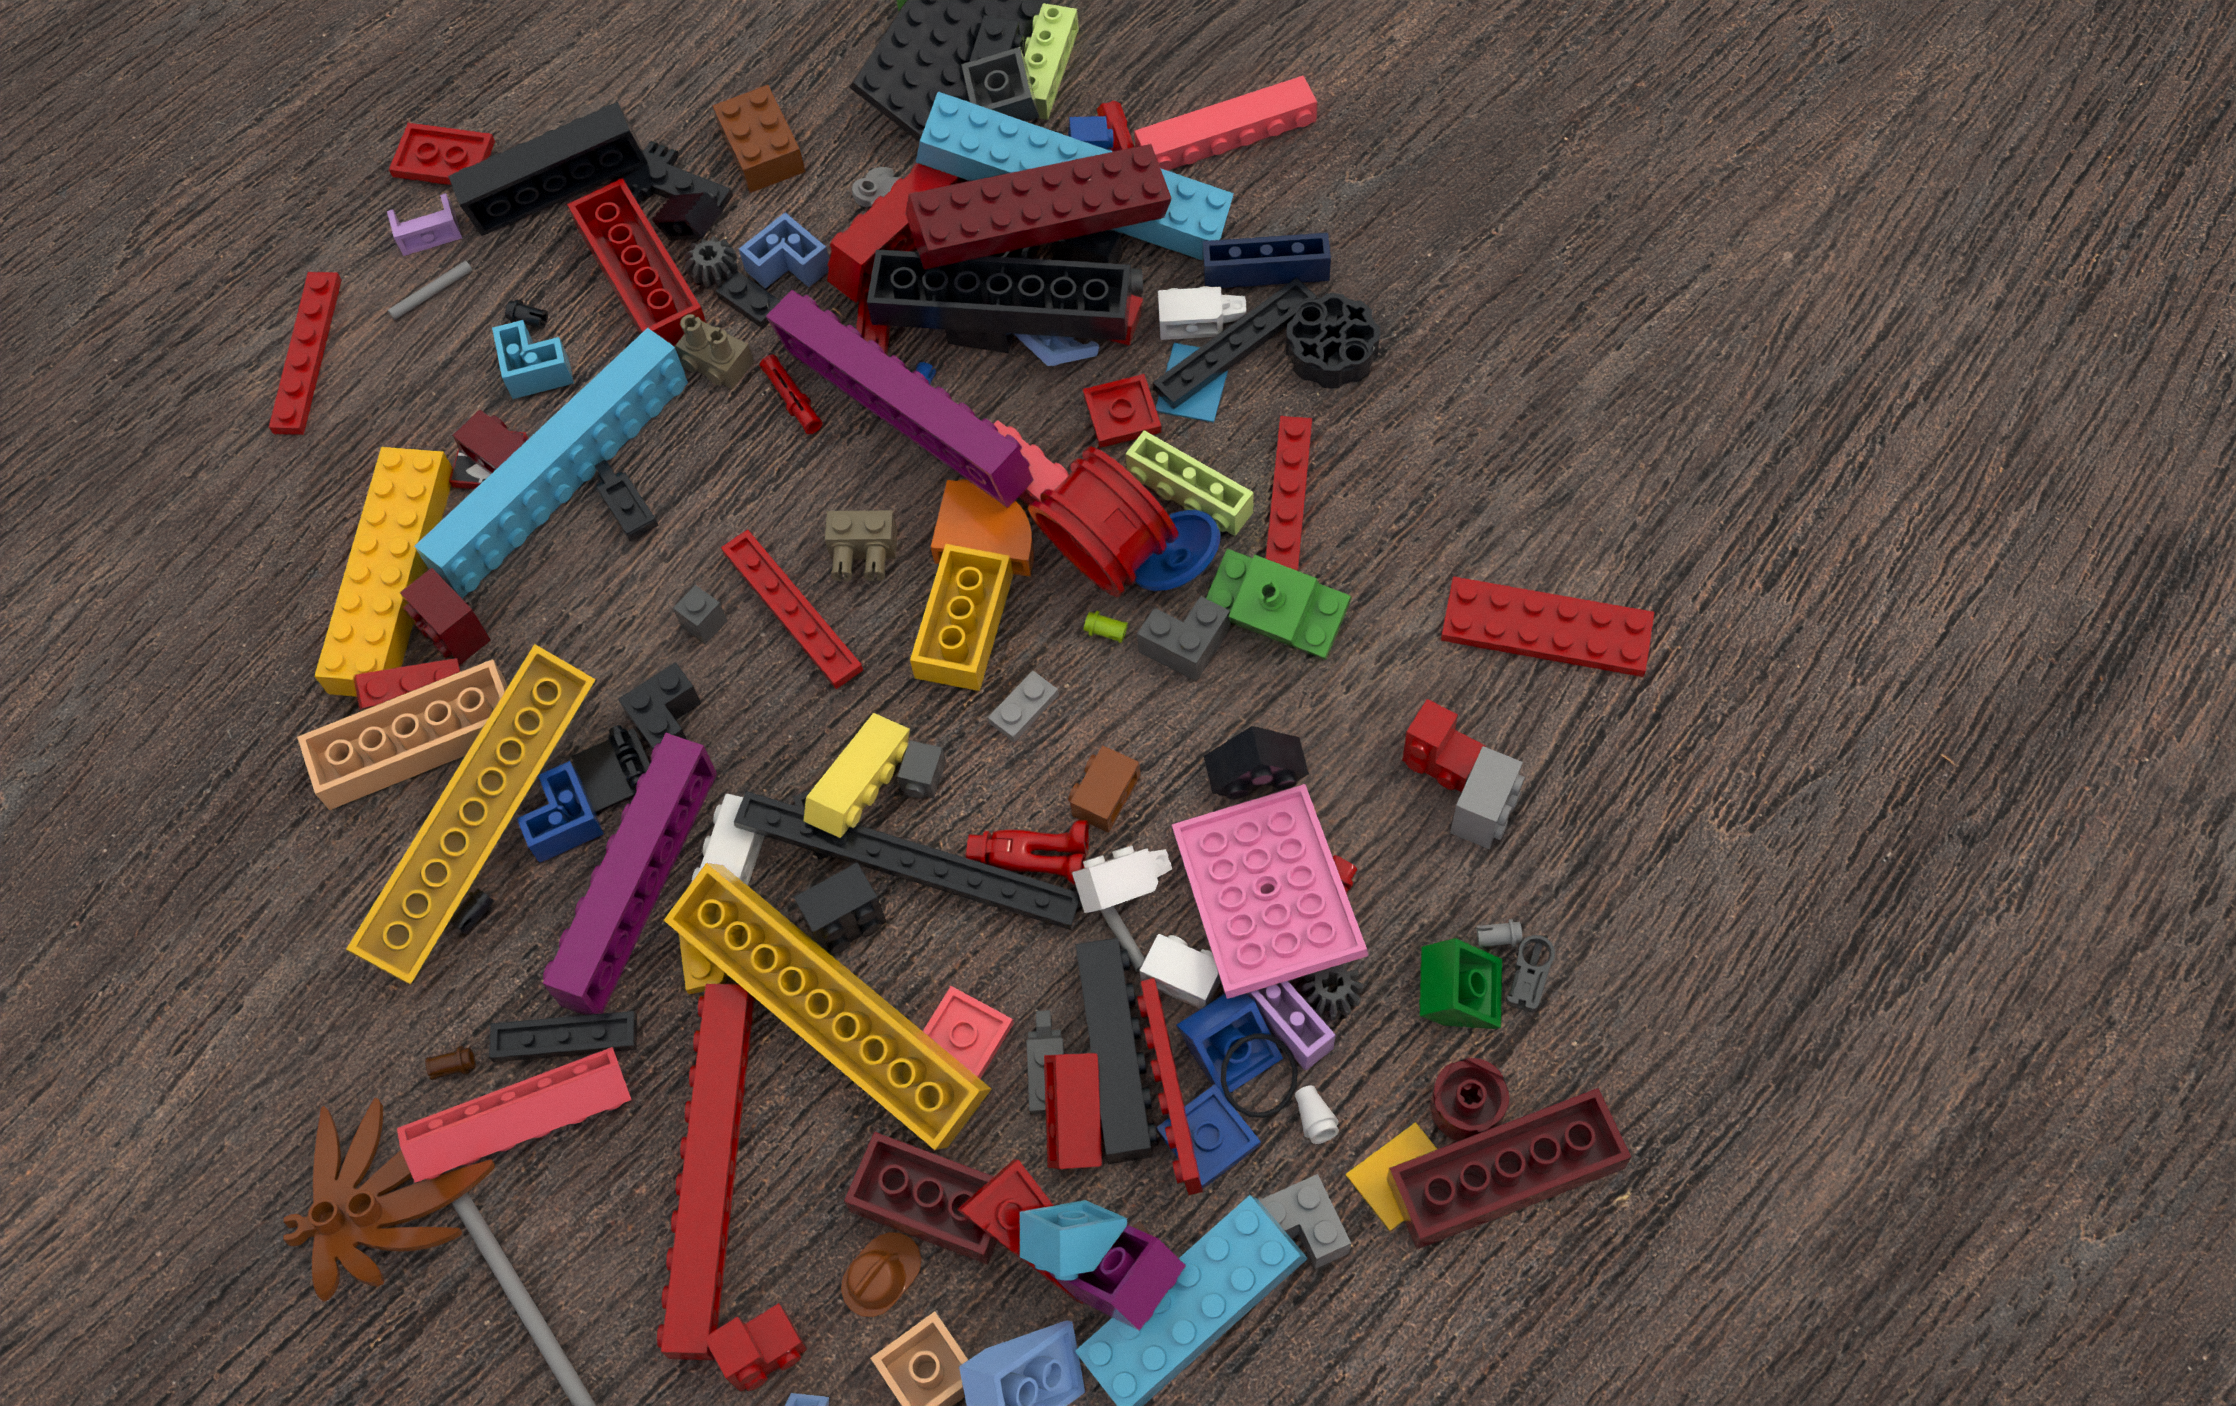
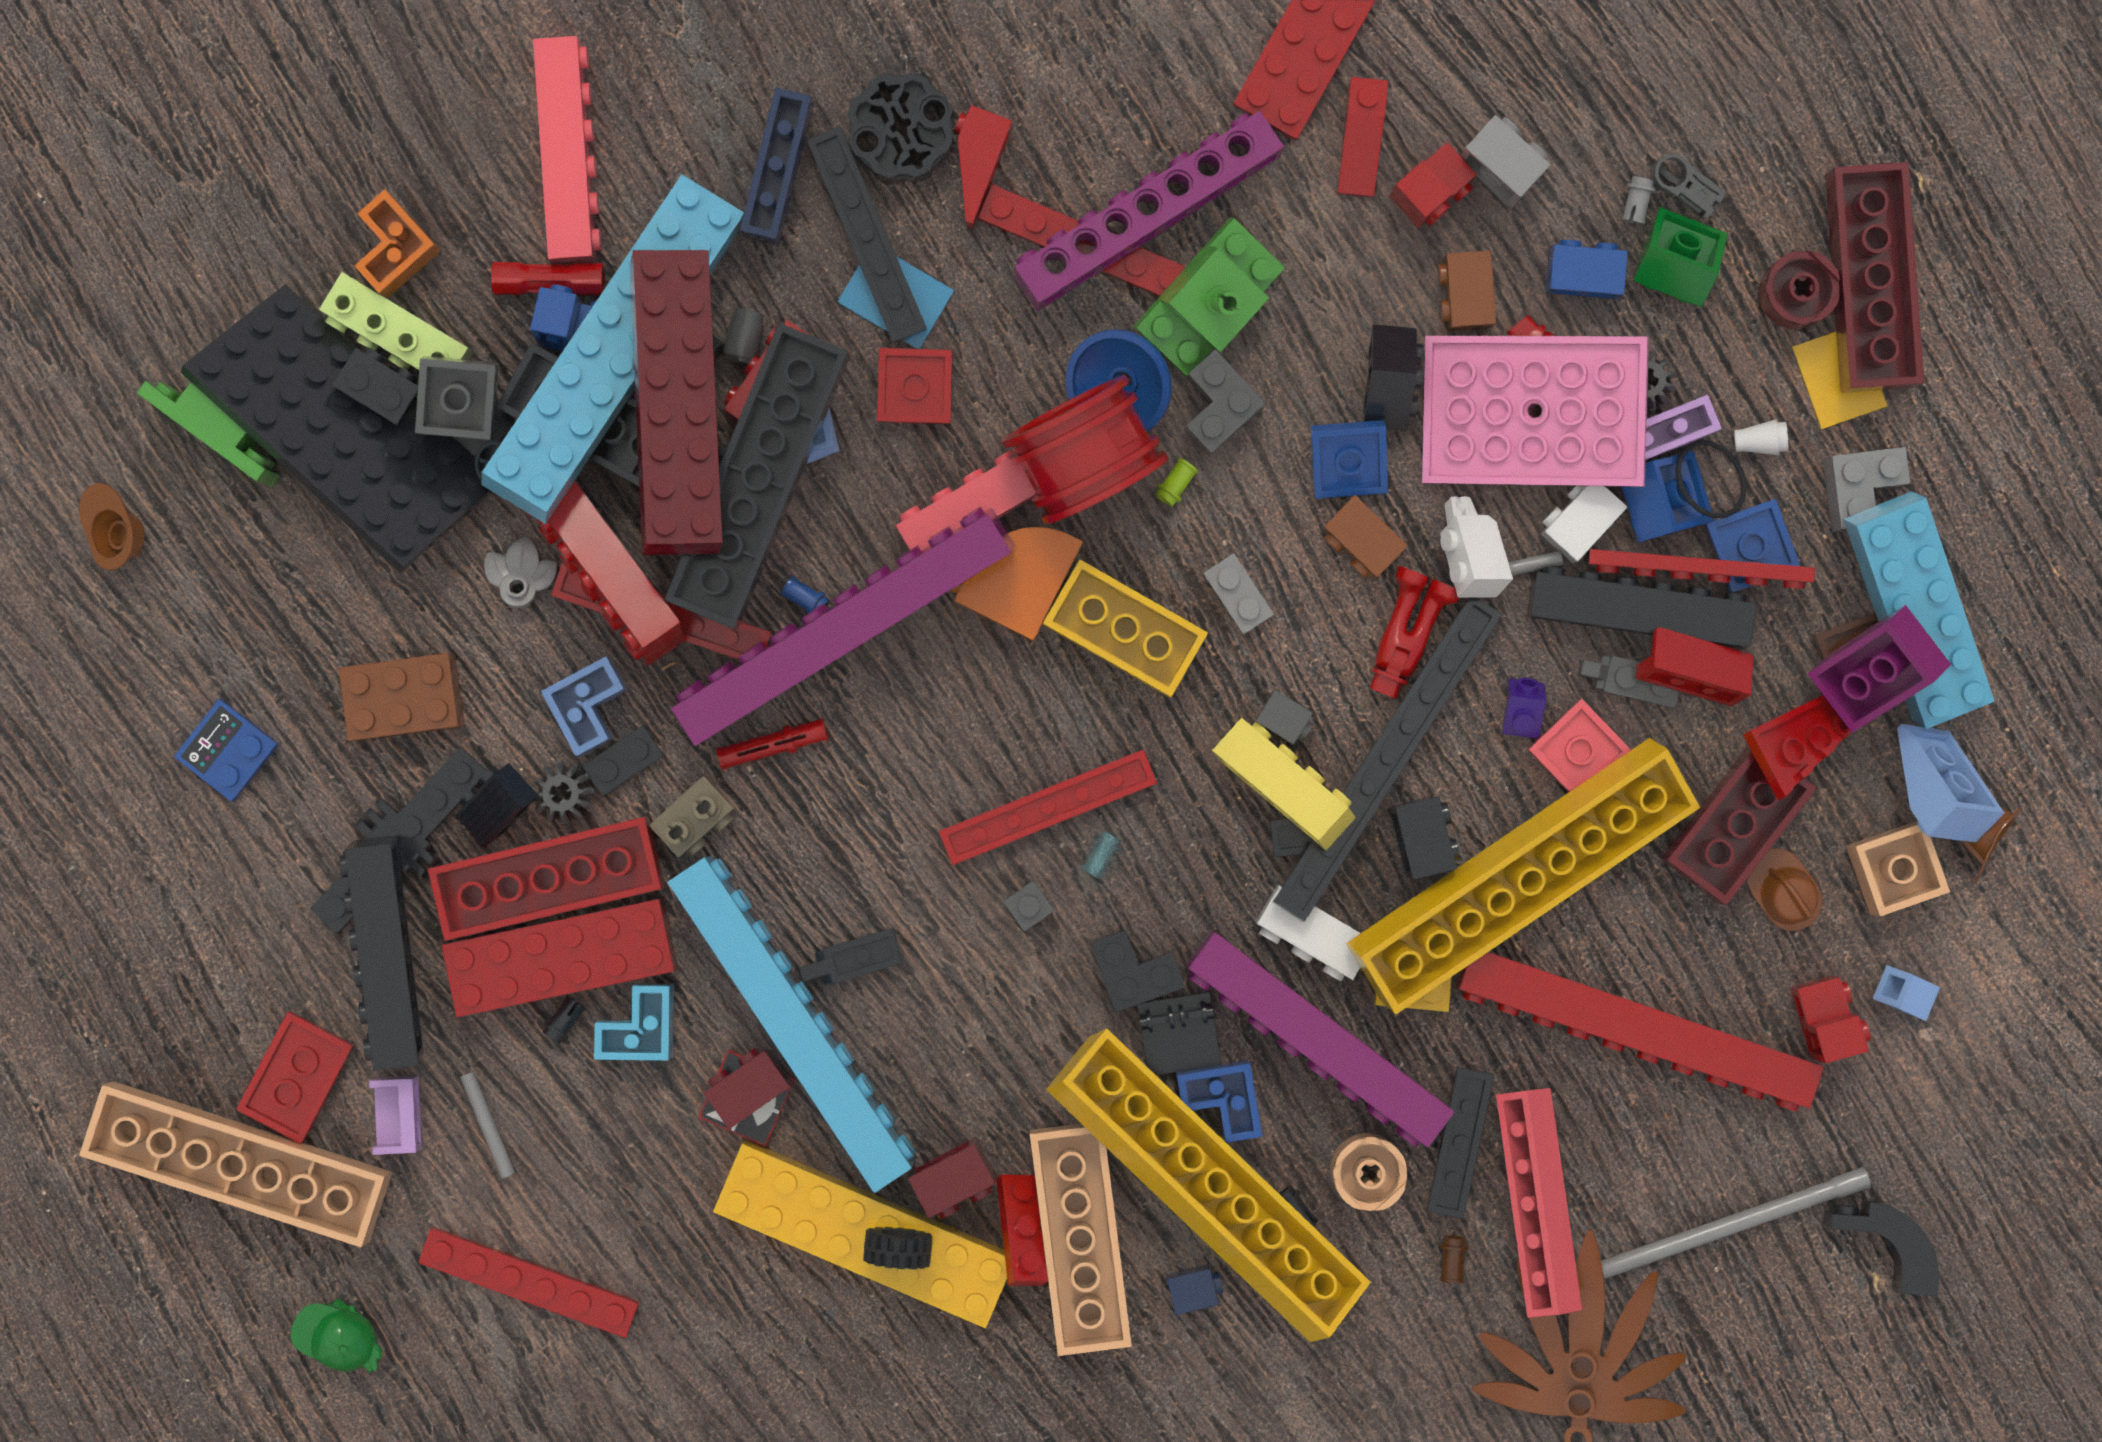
camera: 75 degrees left, 25 degrees up
dark tan brick [825,510,898,581] -> none
medium azure slope [1020,1200,1127,1280] -> none
yellowish green brick [1126,430,1254,536] -> none
white hinge [1158,286,1246,340] -> none
none -> light nougat brick [79,1081,392,1248]
none -> blue plate [174,699,279,802]
none -> green hair [290,1299,382,1373]
none -> orange brick [354,189,441,299]
none -> red brick [441,898,678,1017]
none -> black tyre [863,1227,932,1270]
none -> red slope [954,105,1012,229]
none -> magenta brick [1013,111,1284,312]
none -> clear light blue pin [1080,830,1121,879]
none -> dark blue brick [1166,1264,1223,1315]
none -> blue plate [1311,420,1388,499]
none -> light nougat brick [1330,1132,1407,1211]
none -> red slope [1337,77,1388,197]
none -> dark orange brick [1437,250,1496,331]
none -> dark purple bracket [1502,677,1546,739]
none -> blue brick [1546,240,1628,300]

